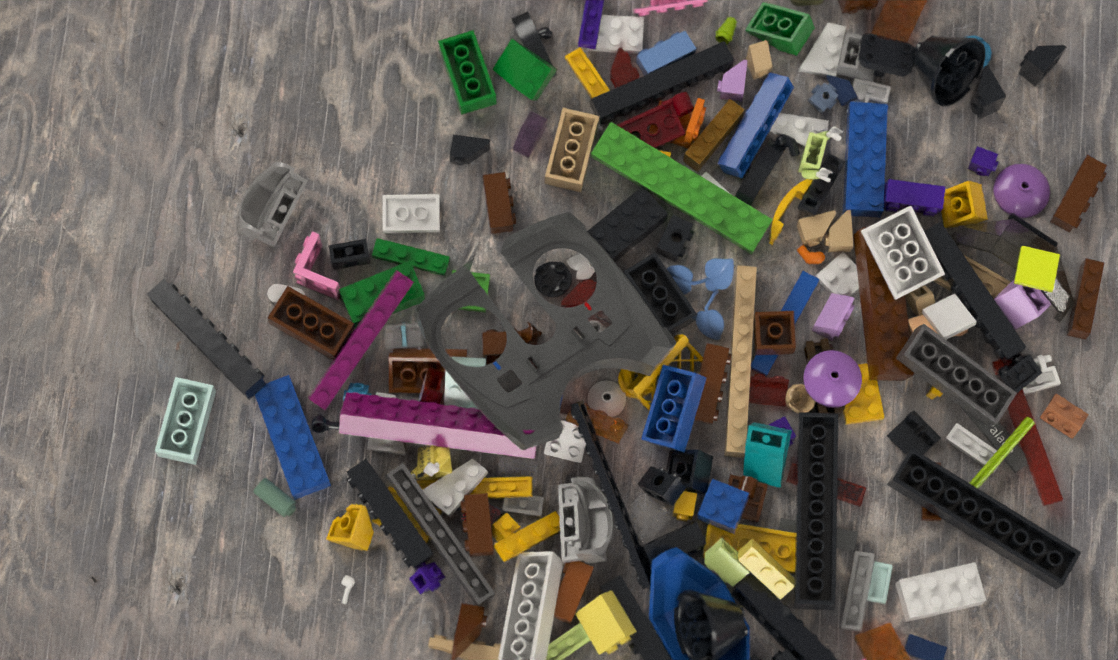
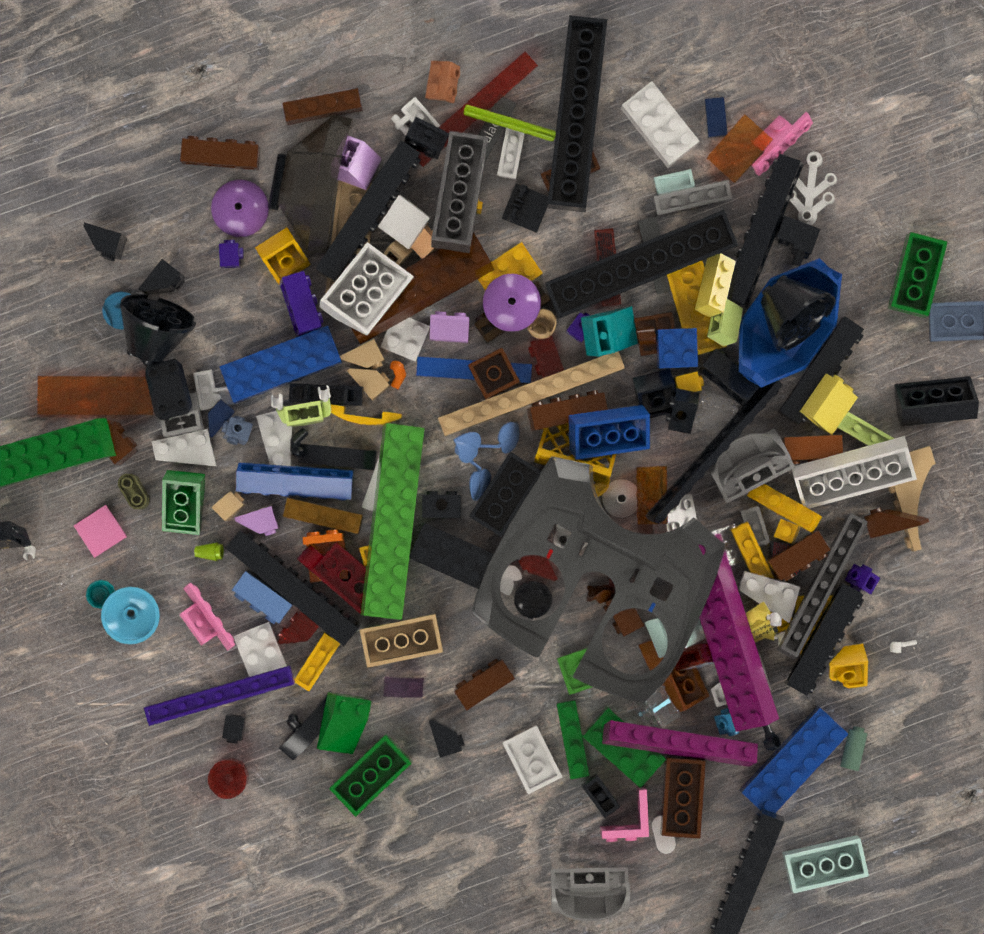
camera: 115 degrees left, 15 degrees up
neon yellow tile [1014,246,1060,292] -> none

